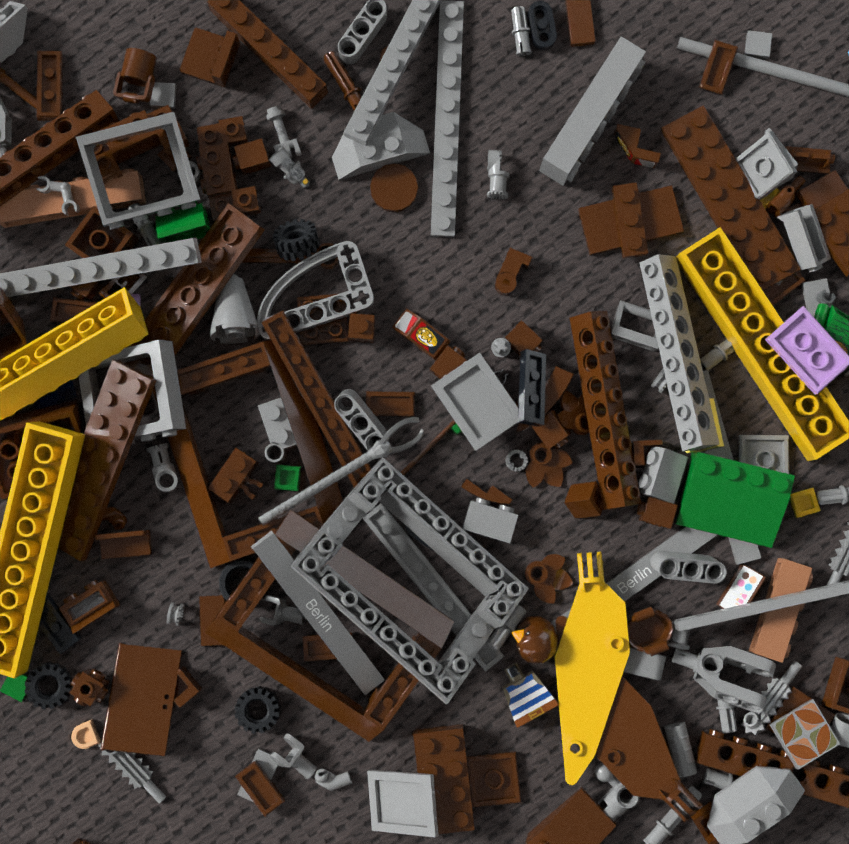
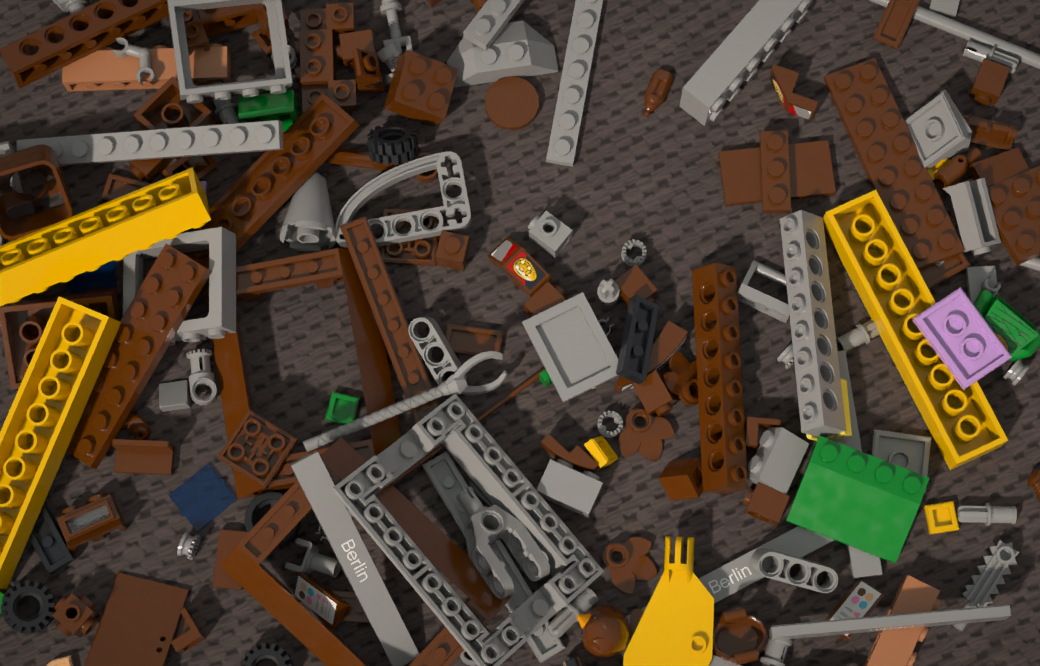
camera: 10 degrees right, 10 degrees down
reddish brown brick [208,448,264,503] -> none
light grey hinge [258,398,297,463] -> none
light grey connector [487,150,510,199] -> none
reddish brown leg [495,247,532,296] -> none
none -> light grey slope [159,380,191,412]
none -> clear blue piece [168,464,237,531]
none -> reddish brown tile [217,409,298,489]
none -> slope [294,572,350,629]
none -> reddish brown slope [353,48,384,95]
none -> reddish brown brick [384,50,458,126]
none -> light grey piece [456,487,550,599]
none -> light grey brick [528,211,573,258]
none -> yellow tile [584,436,618,468]
none -> light grey bush [621,239,647,266]
none -> reddish brown piece [643,69,673,117]
none -> light grey axle [962,39,1019,74]
none -> reddish brown brick [968,58,1010,106]

